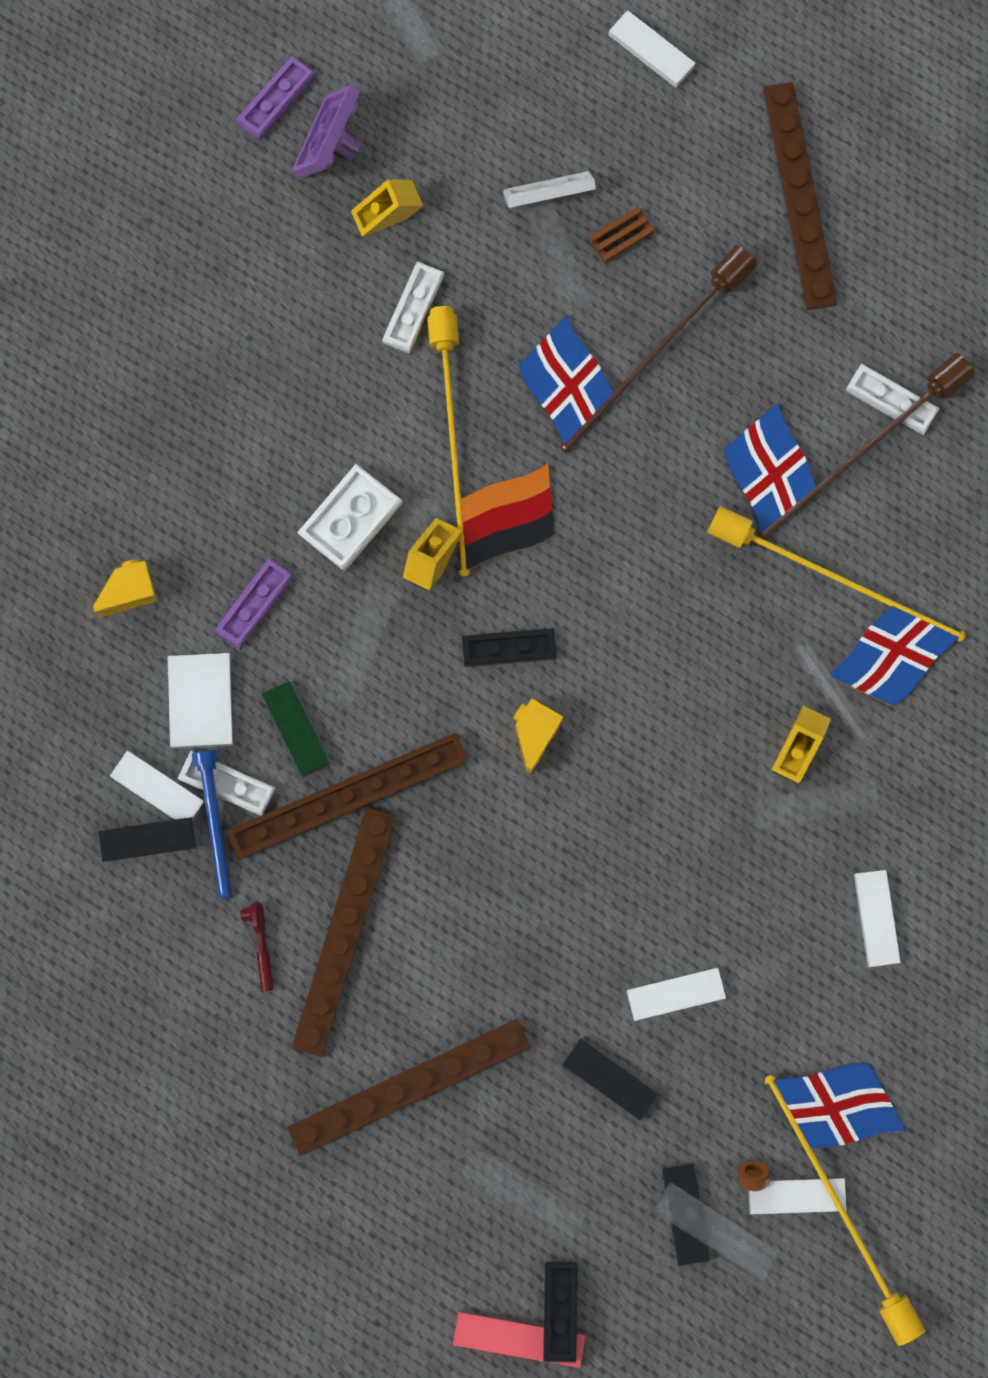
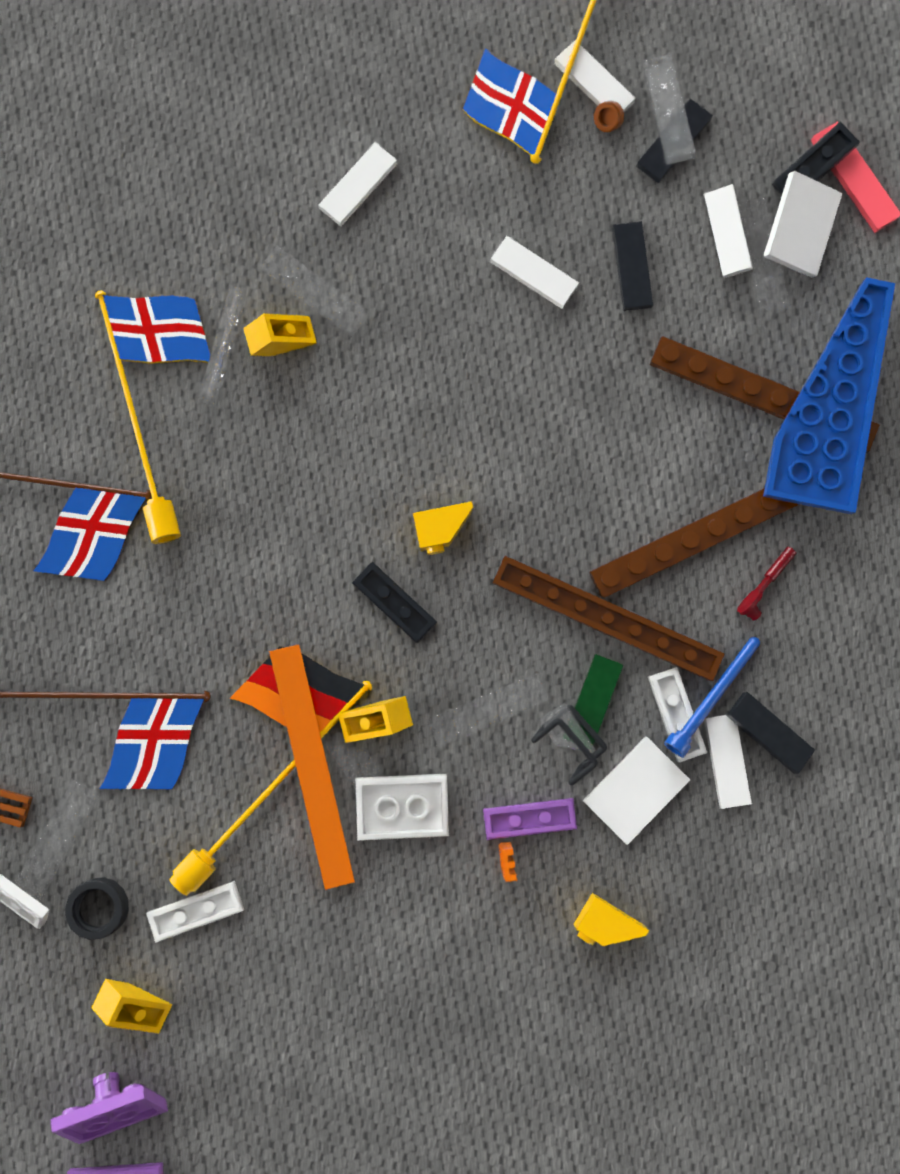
camera: 130 degrees left, 5 degrees up
none -> black tyre [65,877,129,940]
none -> orange tile [269,644,355,890]
none -> orange tile [498,842,517,882]
none -> black piece [531,705,607,786]
none -> clear tile [539,702,595,753]
none -> white tile [704,184,753,278]
none -> white tile [763,171,842,277]
none -> blue wing [763,277,895,515]

